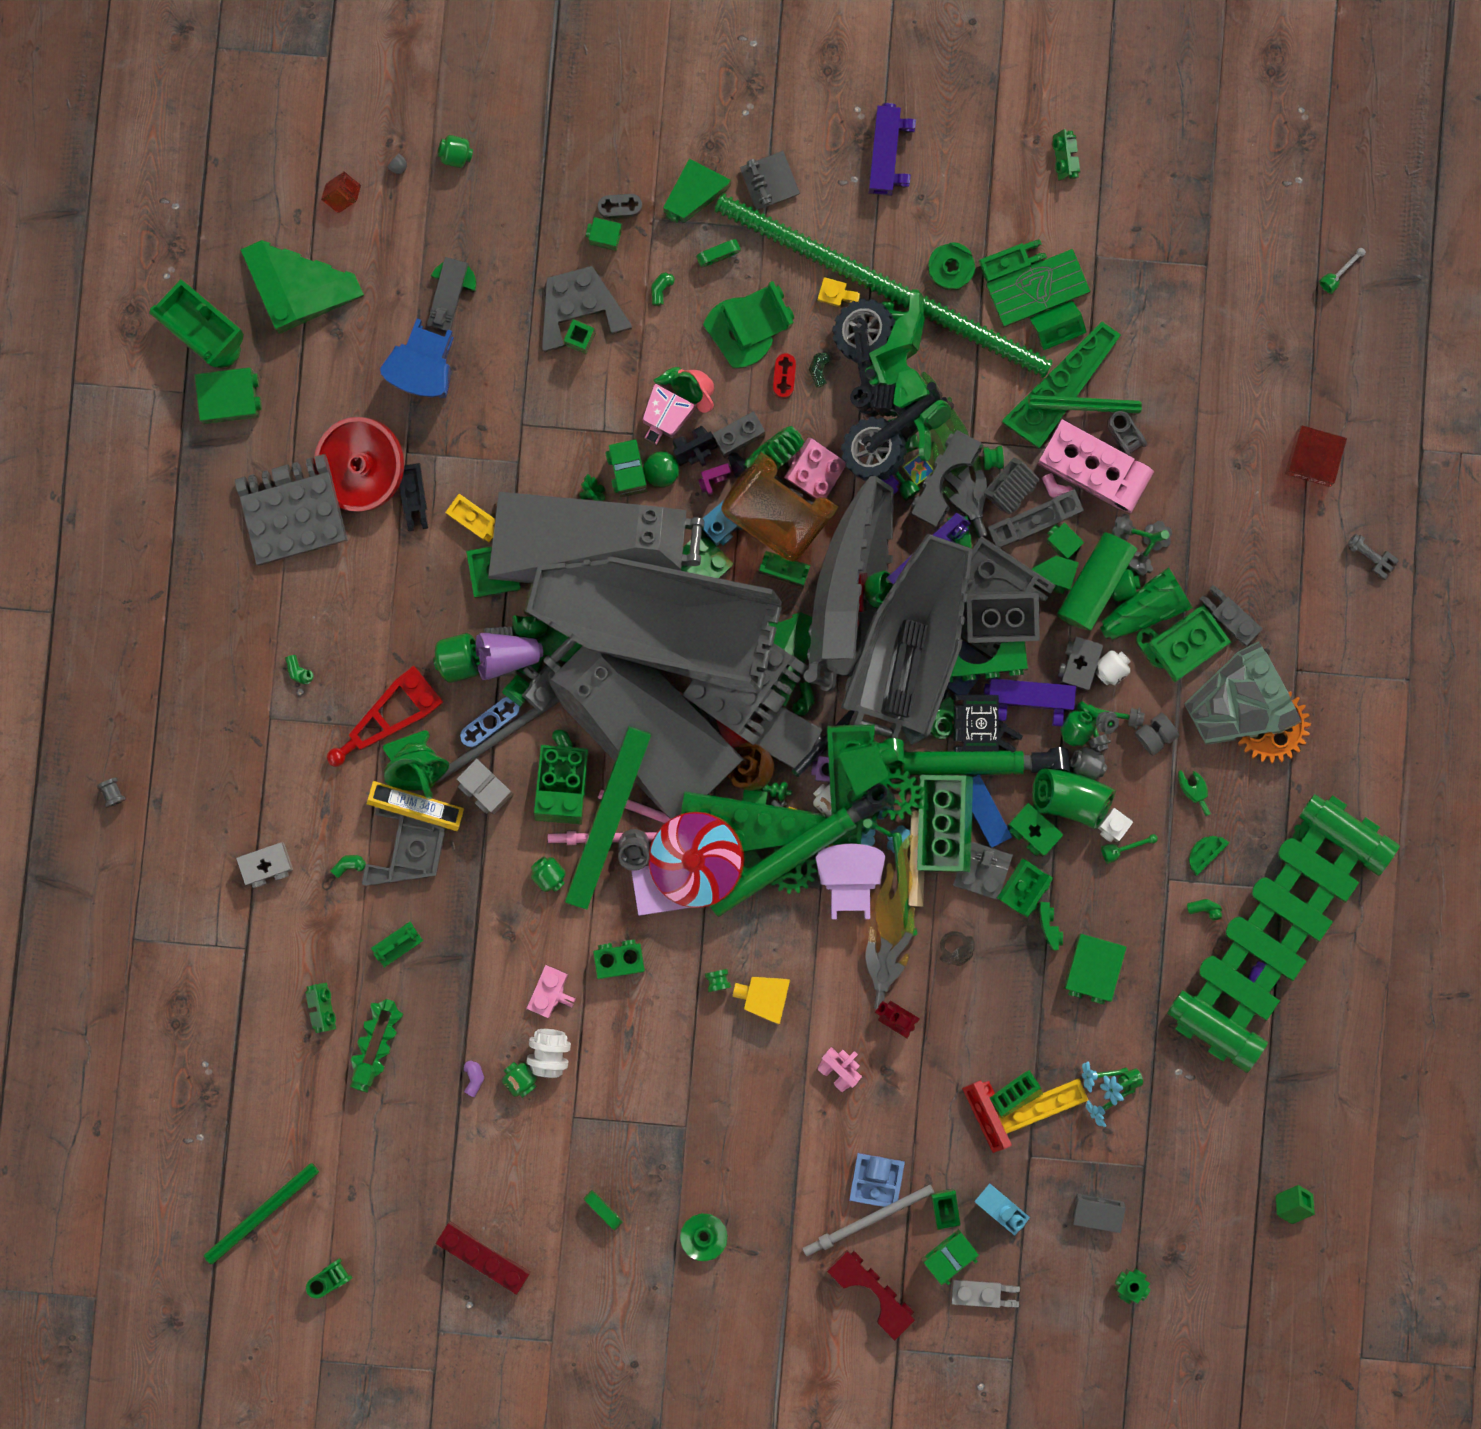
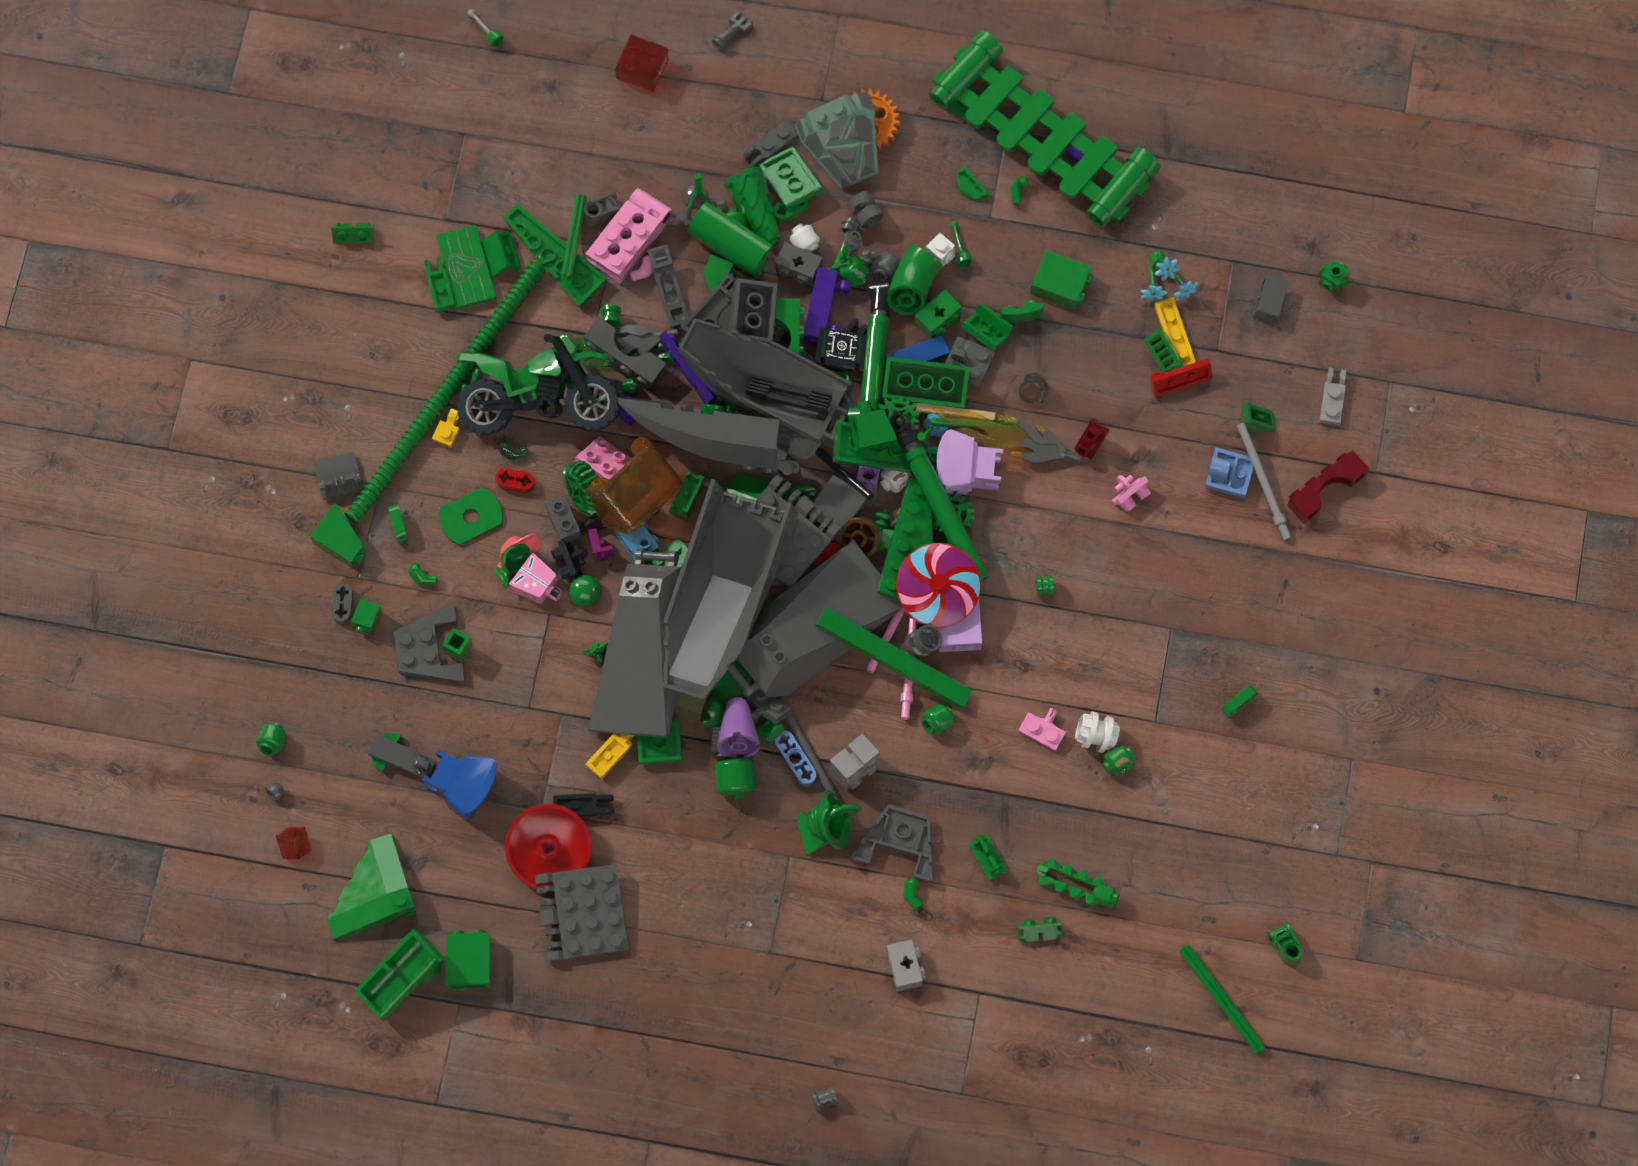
camera: 85 degrees left, 15 degrees down
green arm [285,655,314,684] -> none
red plate [326,666,444,767] -> none
tile [366,781,464,831] -> none
dark red arch [435,1221,531,1295] -> none
medium lavender arm [464,1061,484,1097] -> none
green slope [534,745,588,825] -> none
green arm [552,729,573,747] -> none
green brick [593,939,645,979] -> none
green container [605,439,648,498] -> none
green dish [680,1213,728,1261] -> none
green panel [721,281,795,351] -> none
yellow torso [732,977,790,1024] -> none
dark purple brick [869,103,916,196] -> none
tile [902,455,935,486] -> none
green container [921,1229,979,1285] -> none
green plate [928,242,975,290] -> none
medium azure slope [975,1184,1030,1236] -> none
dark grey brick [983,457,1039,514] -> none
green brick [1046,522,1084,559] -> none
green hand [1178,770,1211,816] -> none
green panel [1276,1185,1315,1224] -> none

